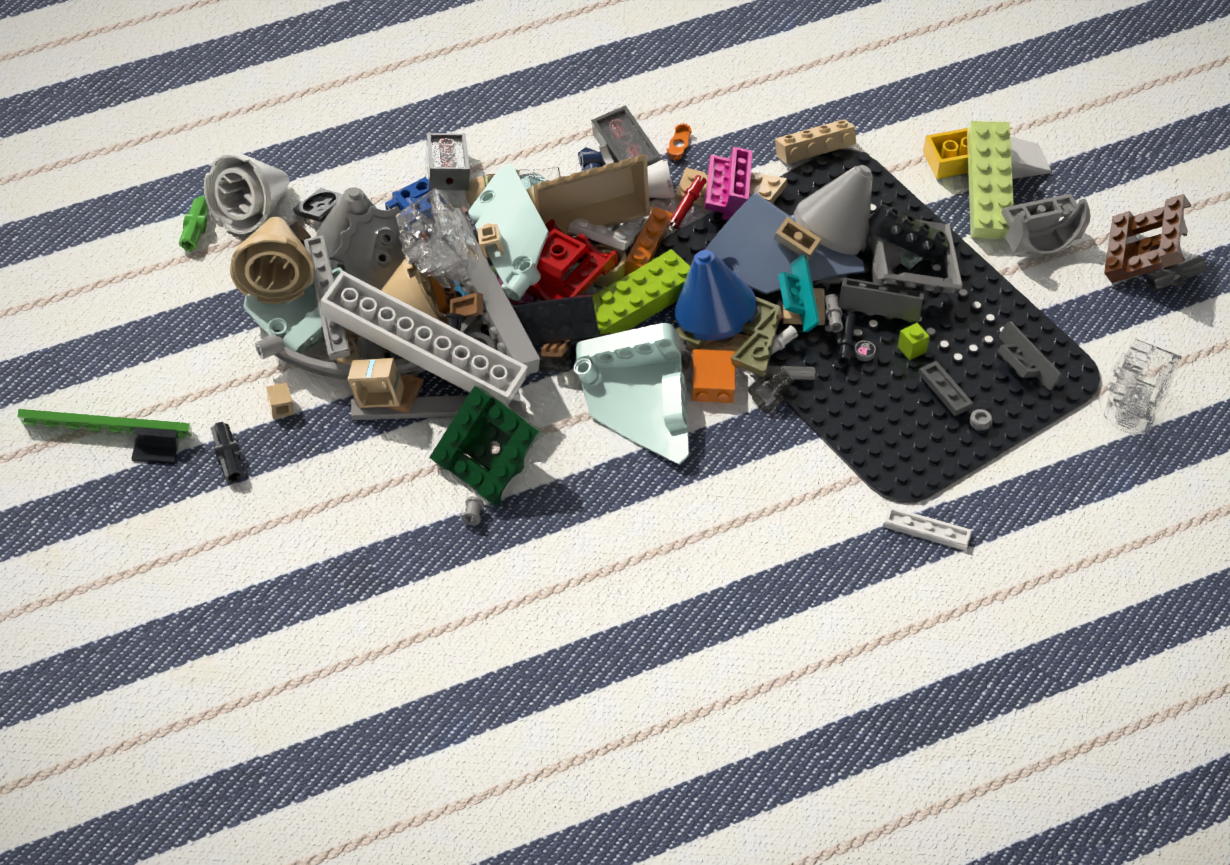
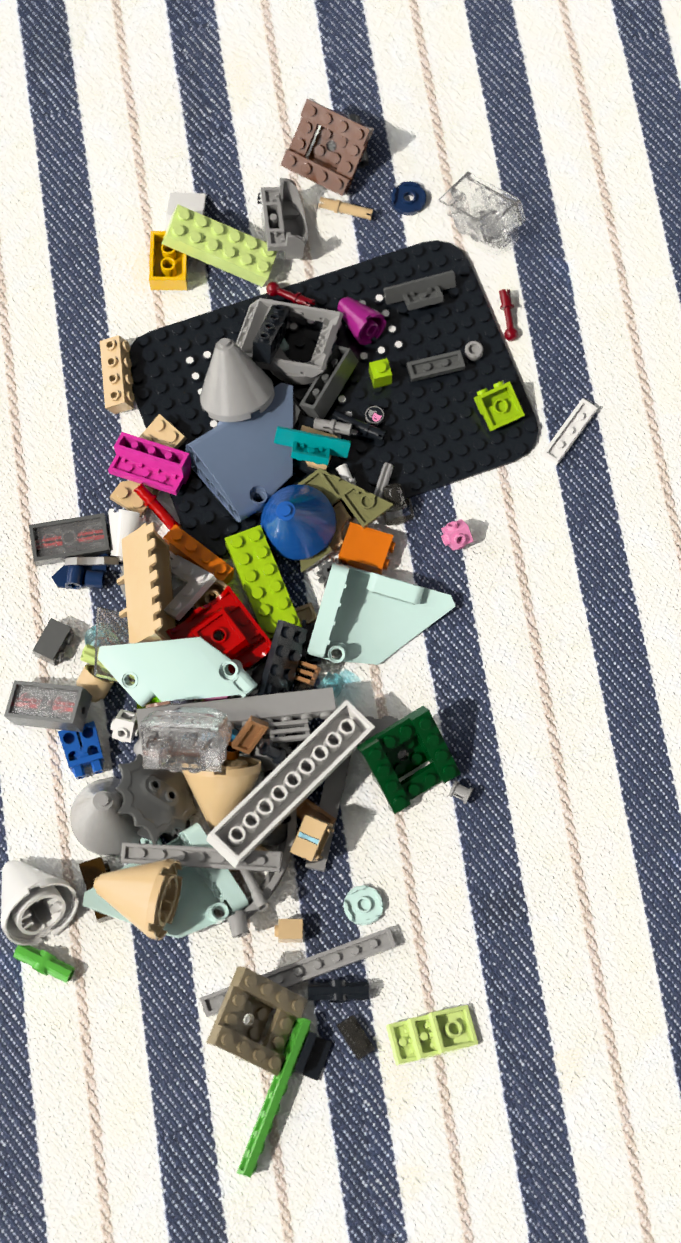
camera: 70 degrees left, 20 degrees up
black piece [293,188,342,222] -> none
tan window [477,223,504,258] -> none
orange piece [666,123,692,160] -> none
tan brick [774,217,821,260] -> none
none -> dark grey brick [32,618,74,666]
none -> light grey plate [200,927,396,1018]
none -> dark tan piece [206,966,308,1076]
none -> light grey piece [240,870,269,911]
none -> dark red pin [266,282,315,307]
none -> light grey tile [268,719,310,743]
none -> clear light blue brick [316,672,345,700]
none -> tan pin [318,196,373,221]
none -> clear smoke plate [336,1015,375,1061]
none -> magenta cone [337,297,386,345]
none -> light aqua tile [344,885,383,926]
none -> yellowish green slope [386,1005,478,1066]
none -> dark blue tile [391,181,427,216]
none -> bright pink brick [441,519,473,551]
none -> lime plate [474,380,525,431]
none -> dark red pin [499,289,519,342]

